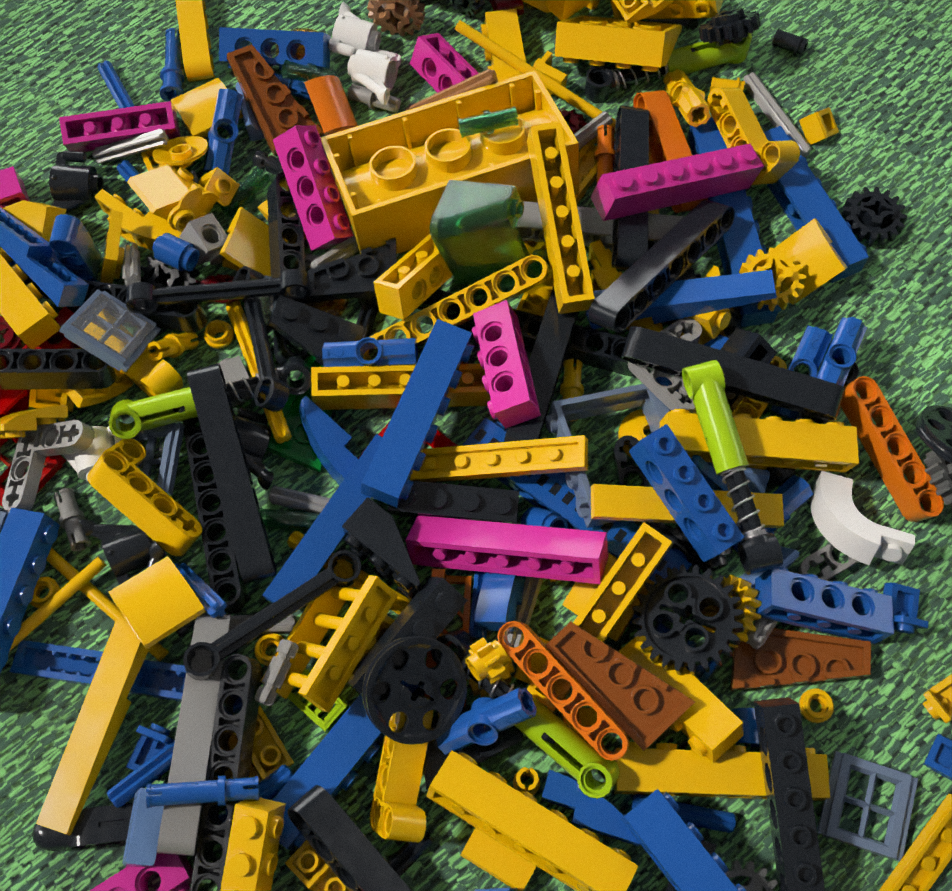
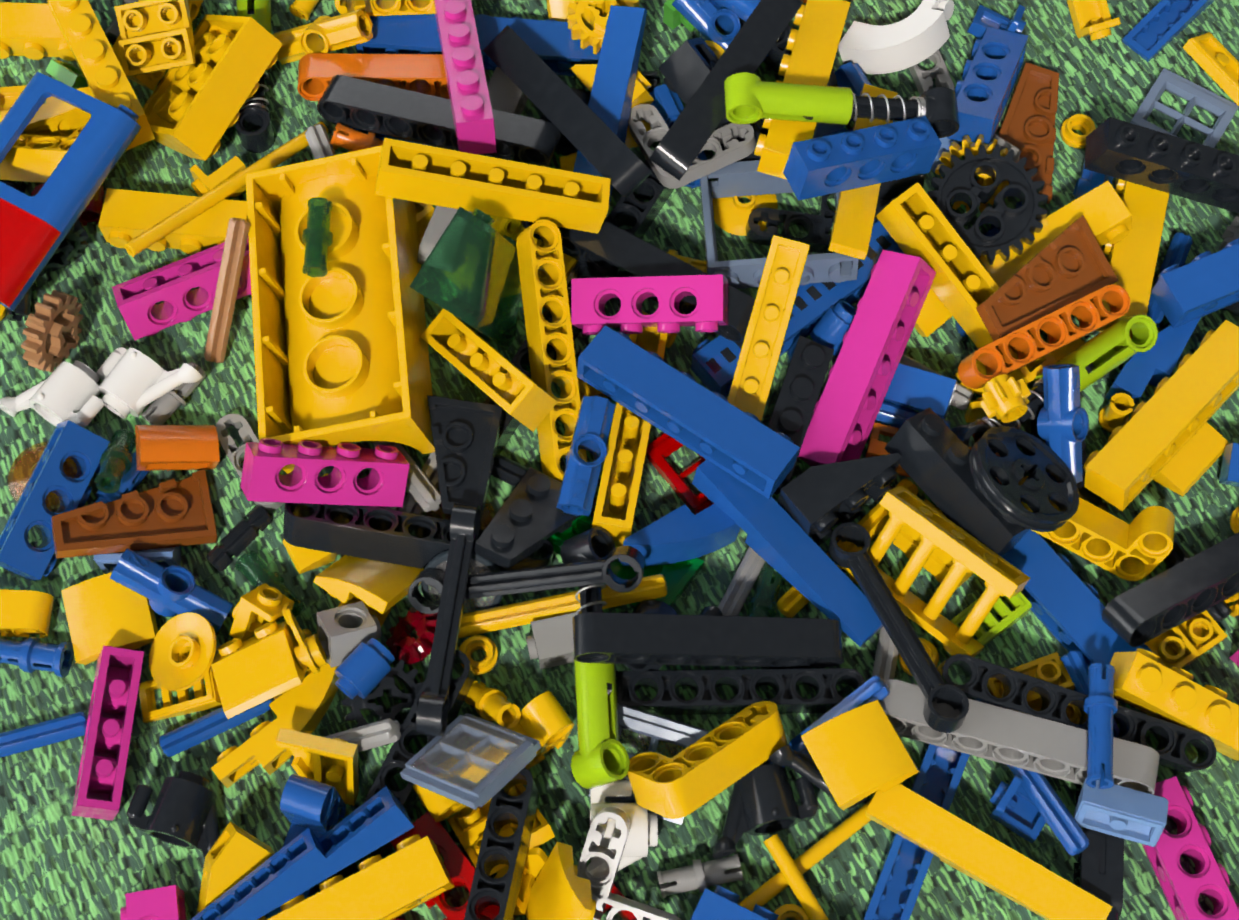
camera: 80 degrees left, 0 degrees up
light grey axle [93,129,169,164] -> none
light grey axle [255,639,299,706] -> none

